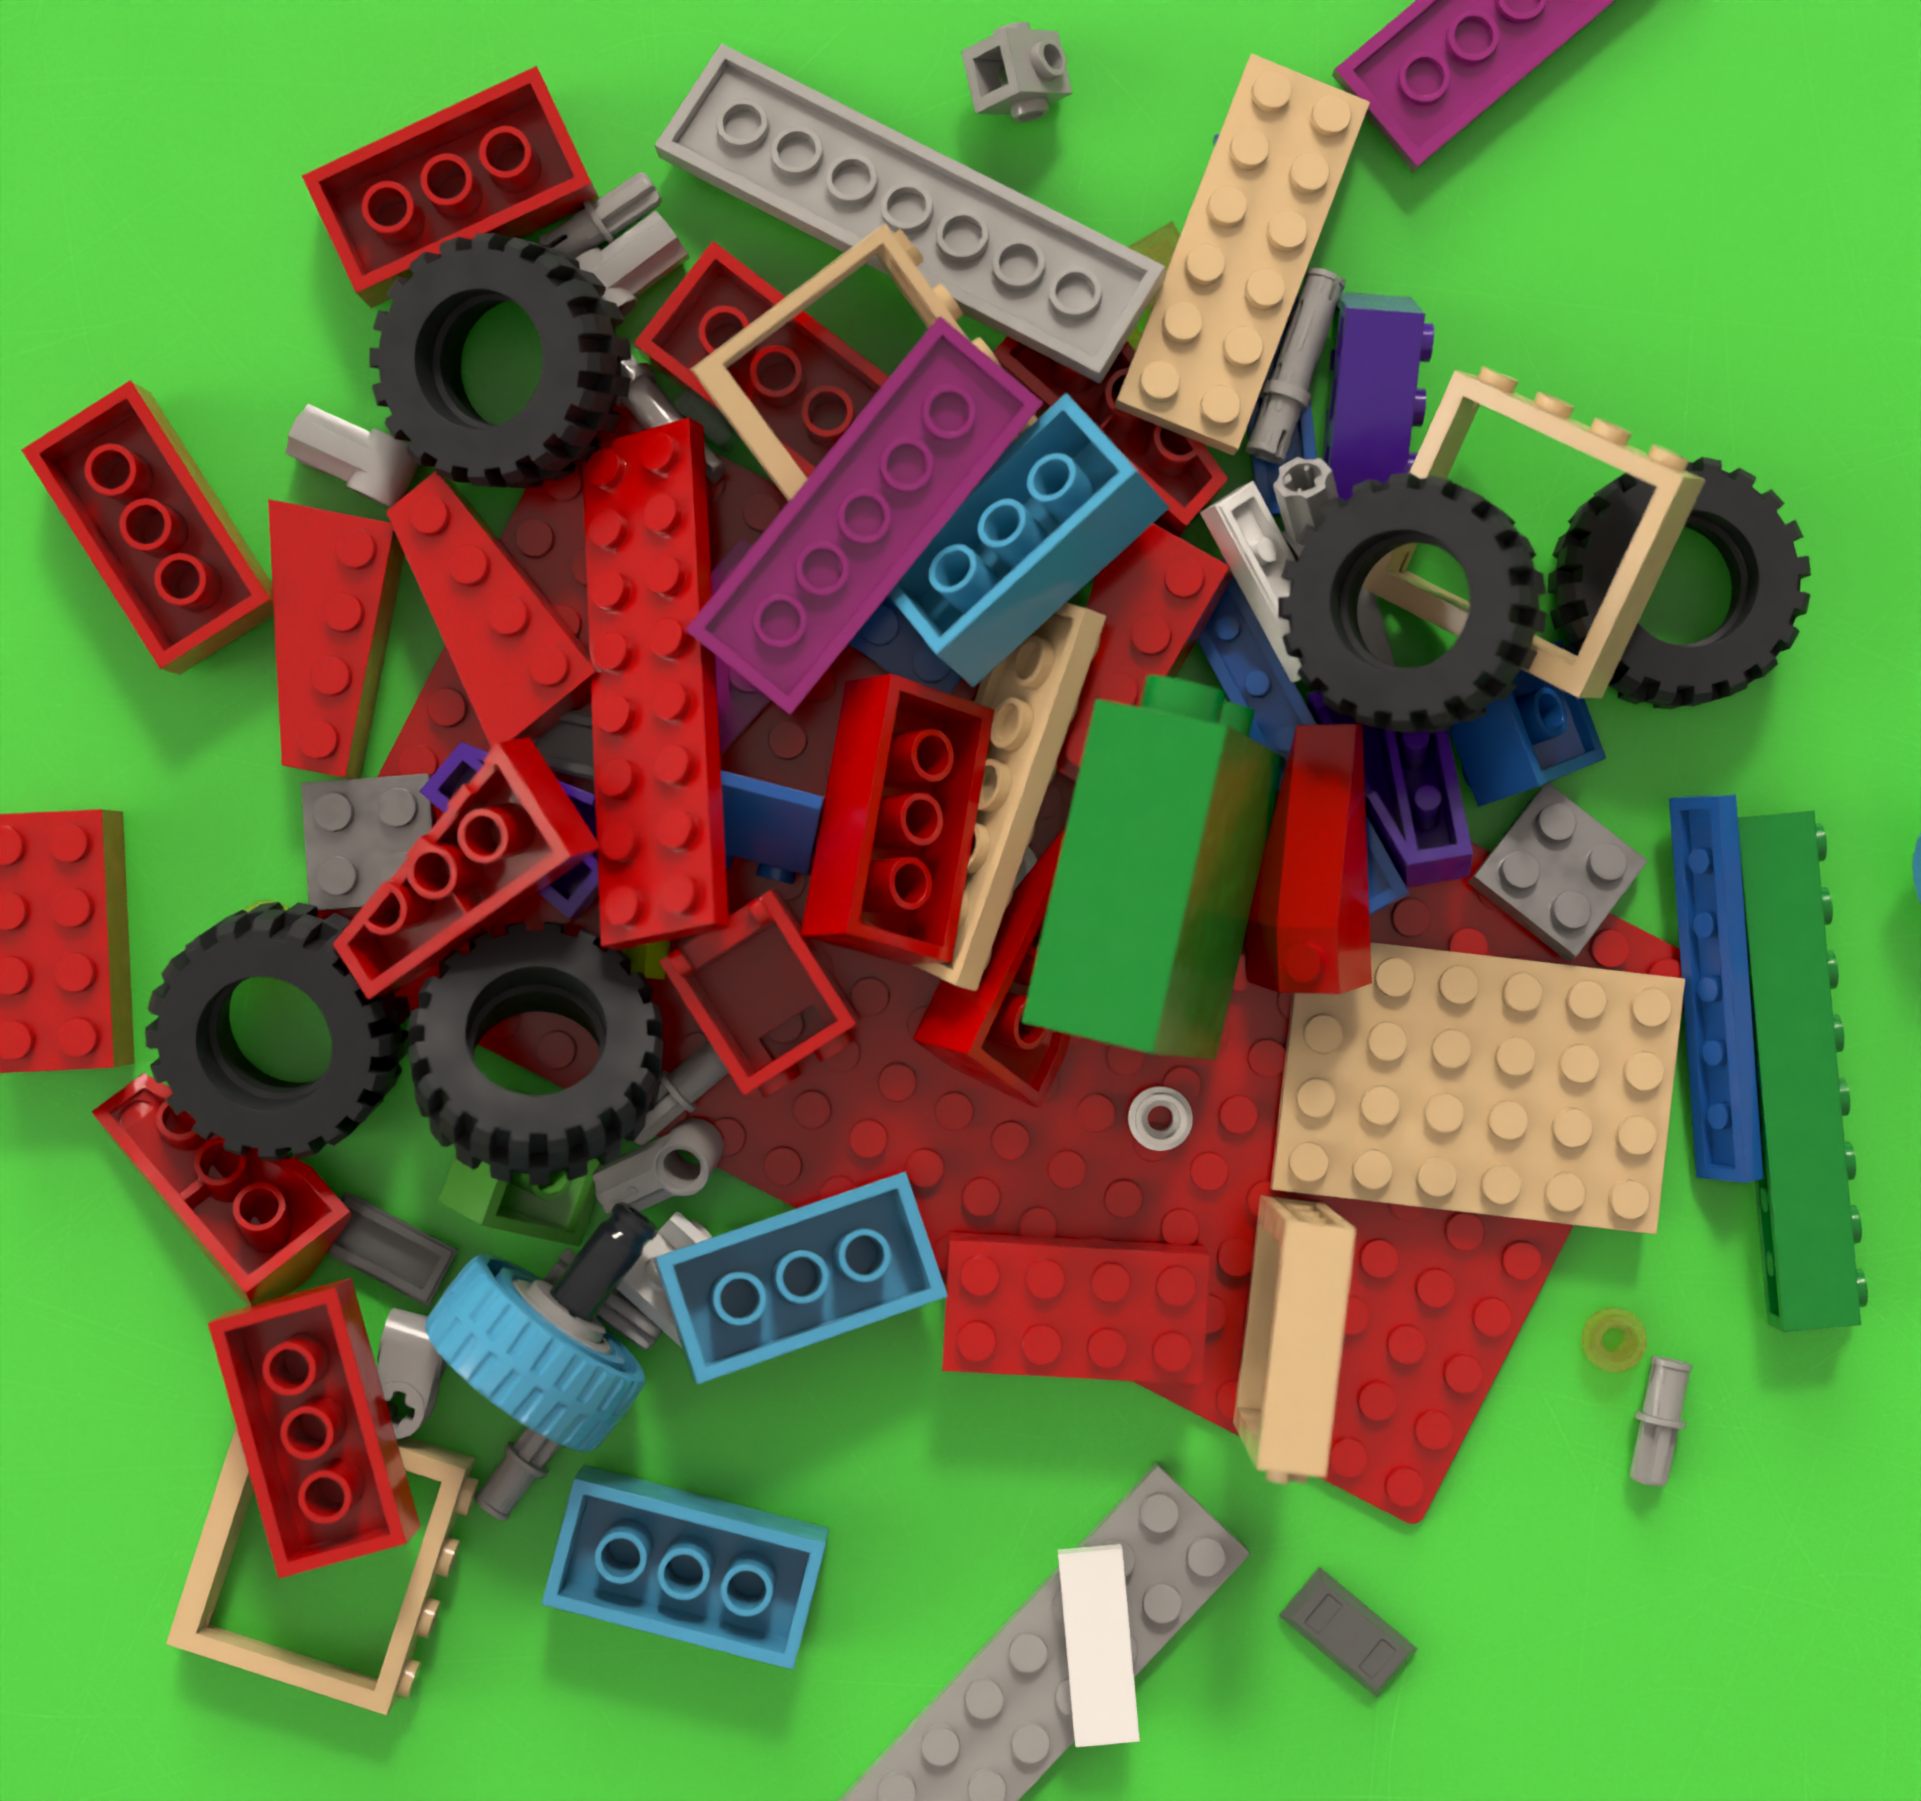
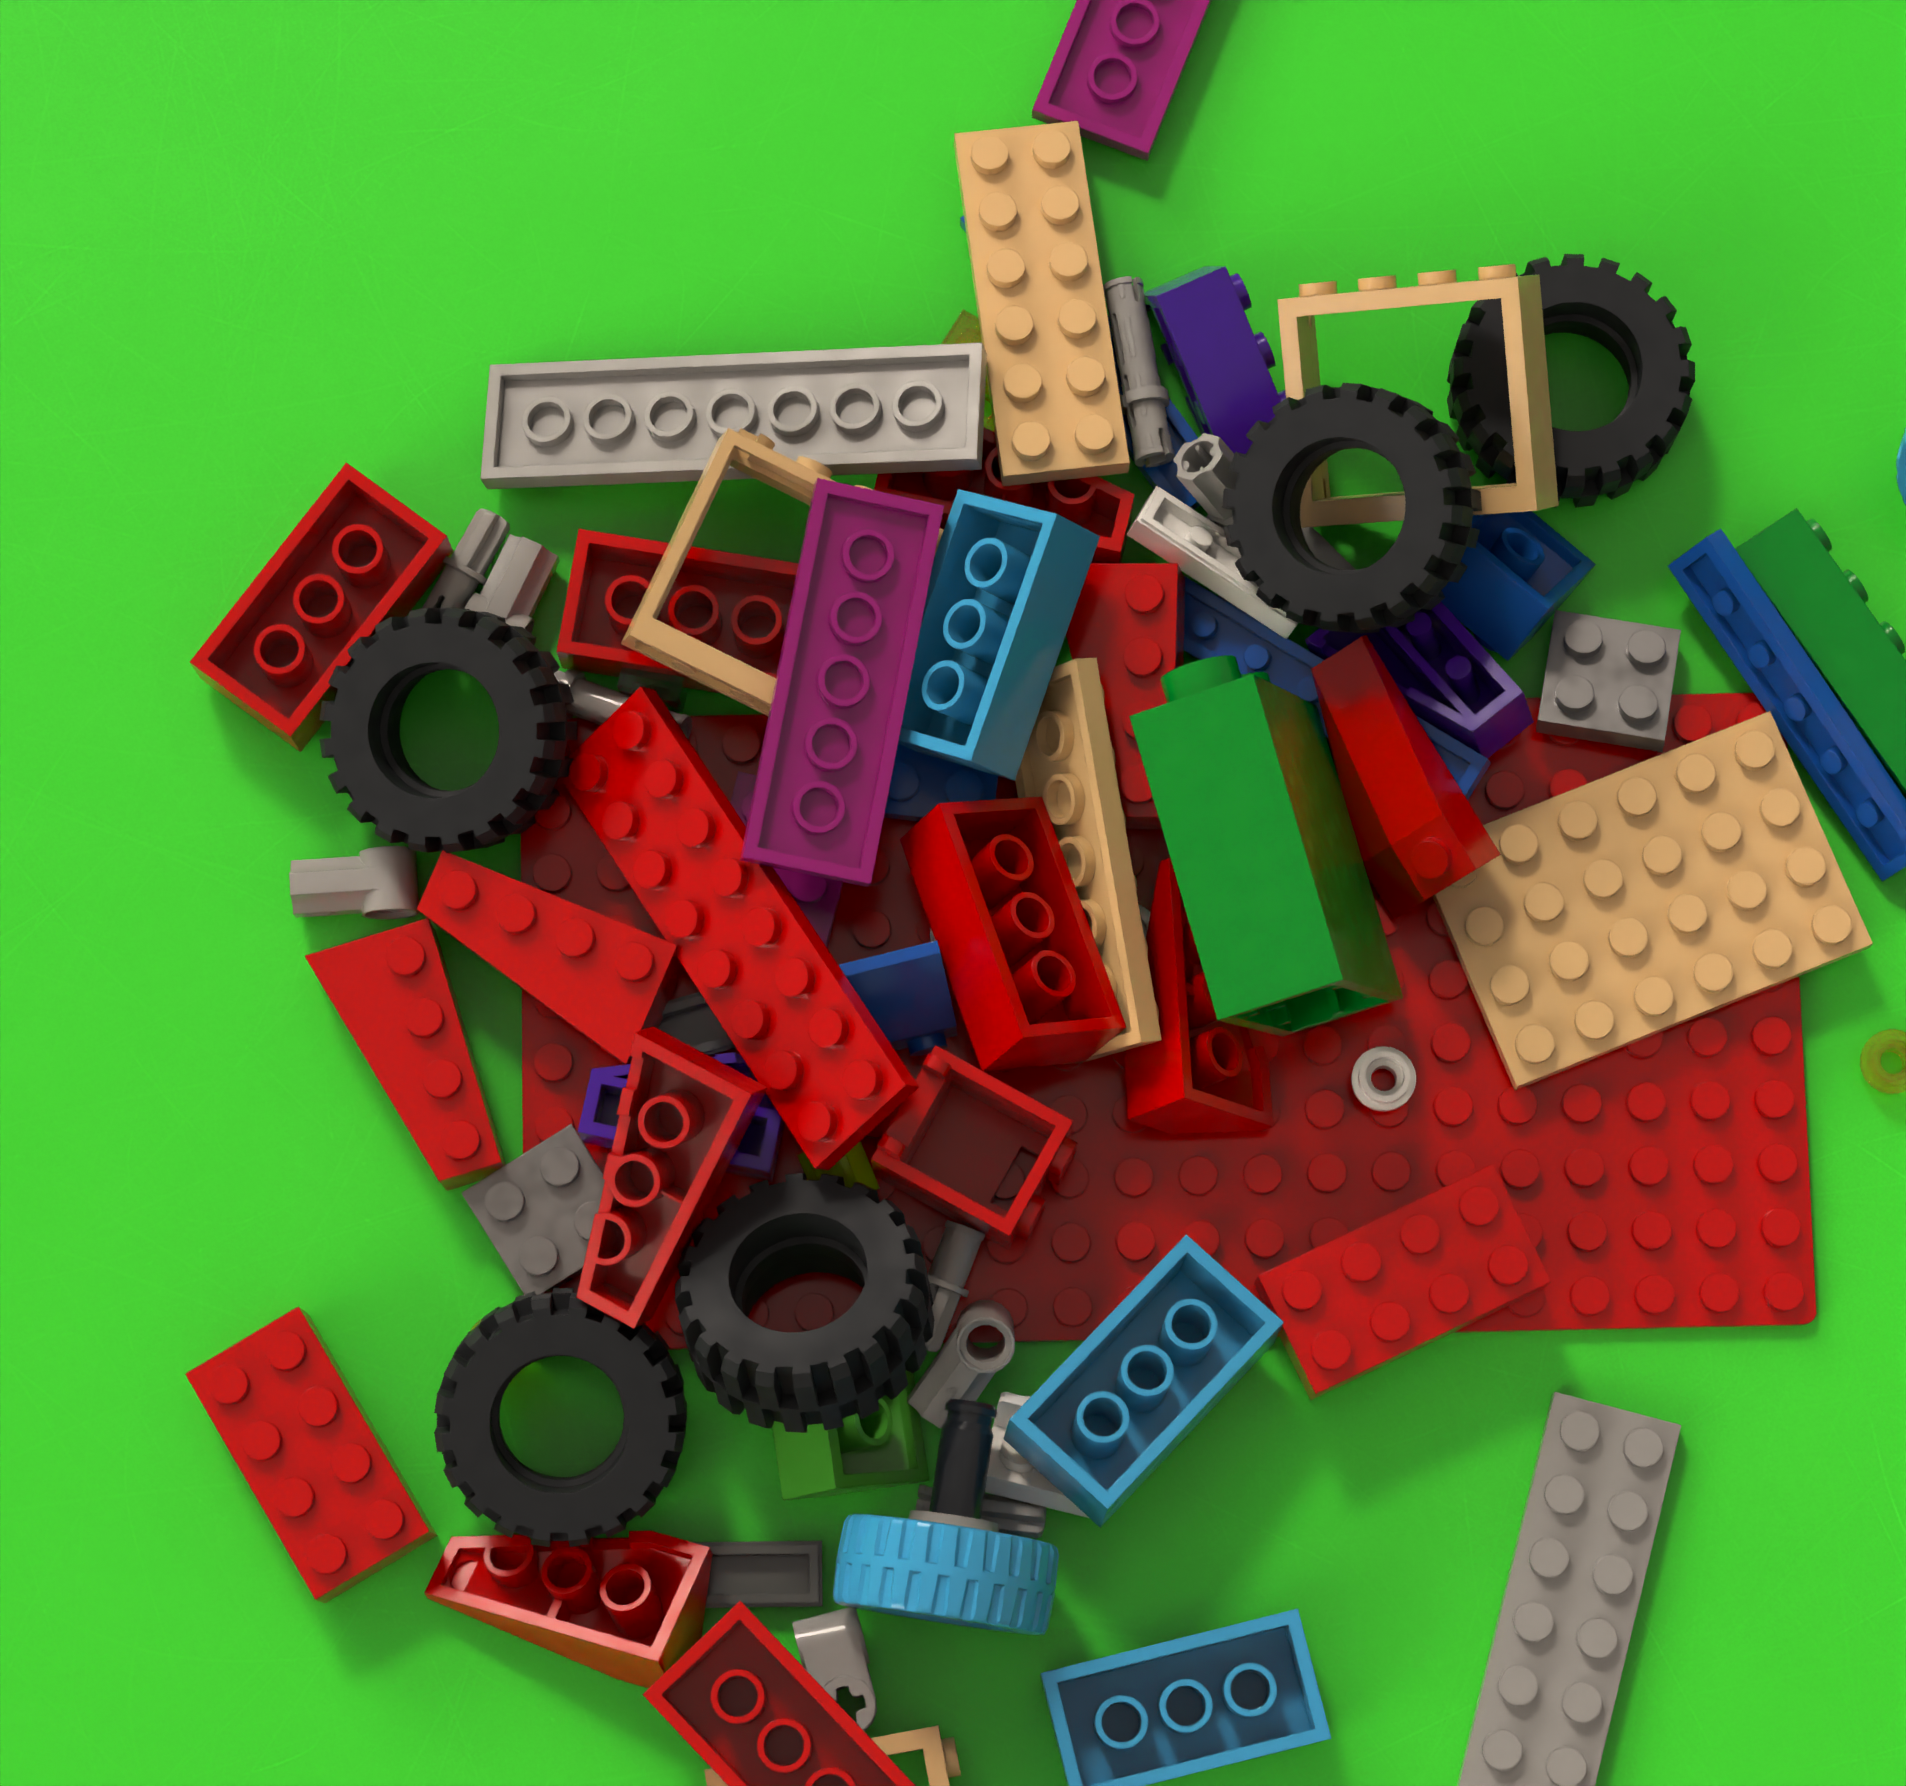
camera: 25 degrees left, 10 degrees down
red brick [21,380,274,675] -> none
light grey axle [474,1427,561,1521] -> none
light grey brick [961,22,1072,123] -> none
white tile [1057,1544,1140,1747] -> none
tan window [1233,1195,1356,1484] -> none
dark grey tile [1279,1567,1417,1697] -> none

